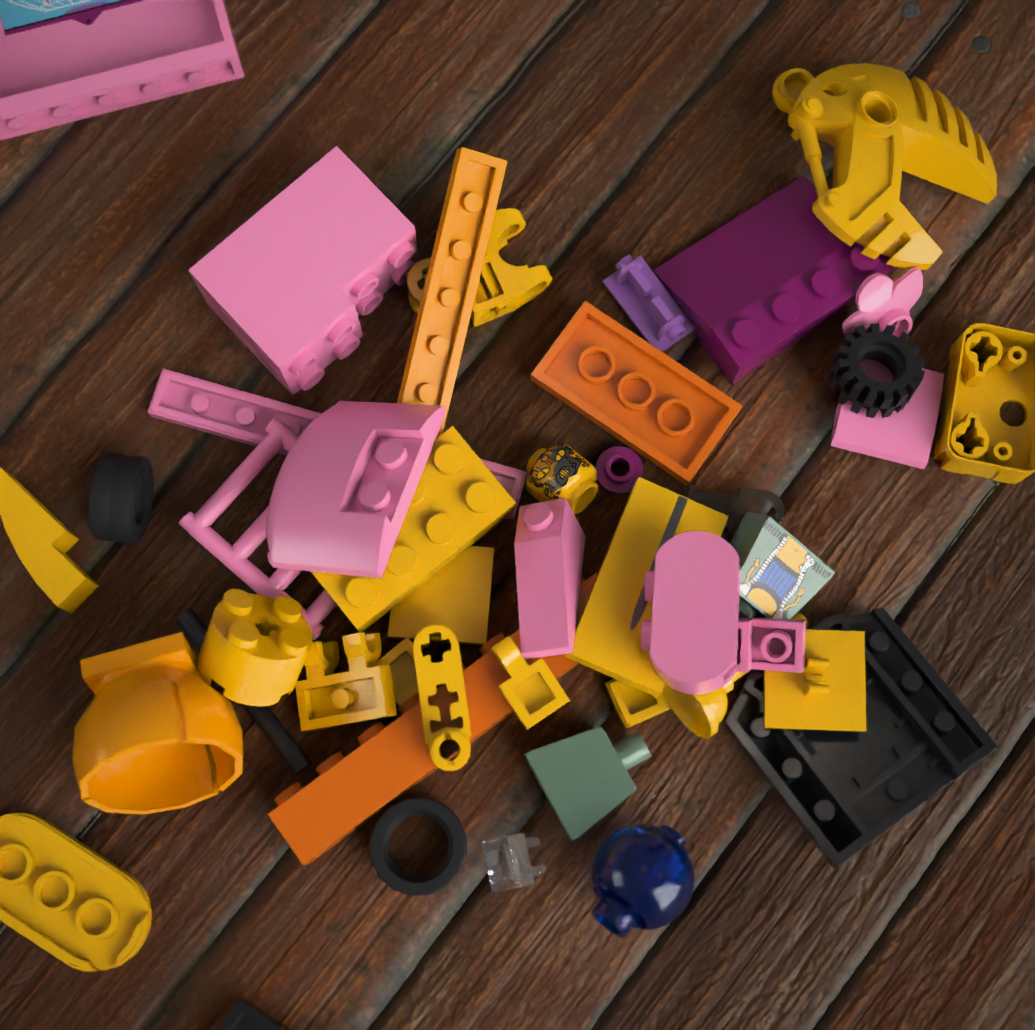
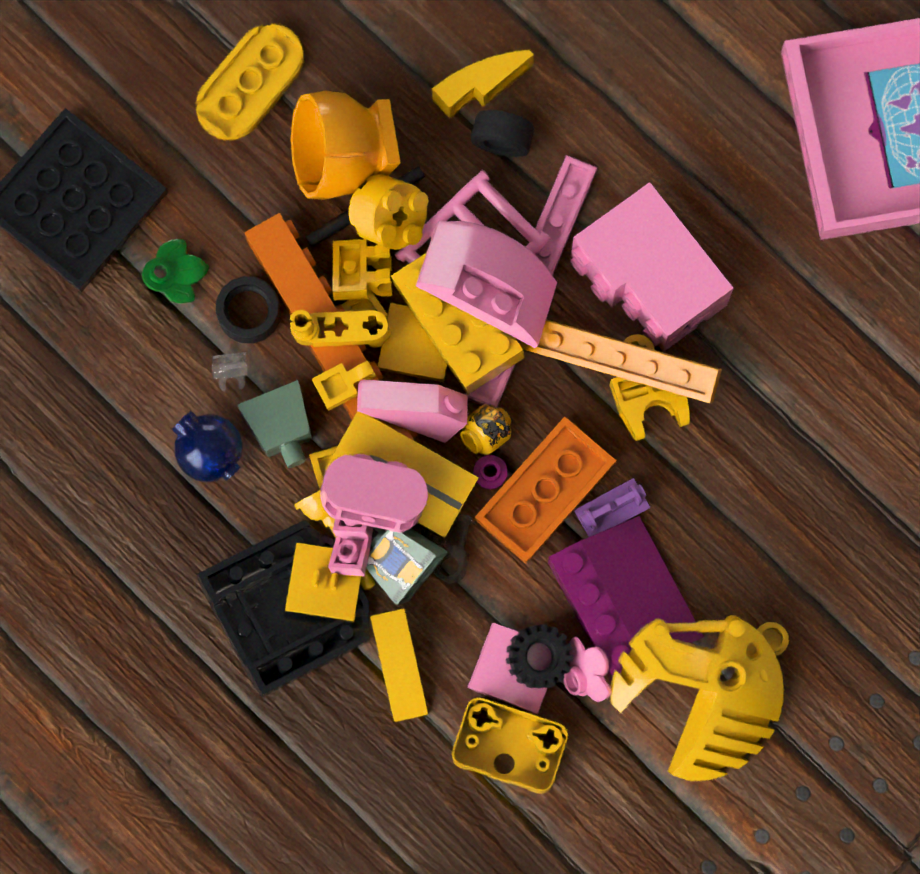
camera: 100 degrees right, 0 degrees up
none -> green plate [142,239,209,304]
none -> yellow slope [370,609,428,723]

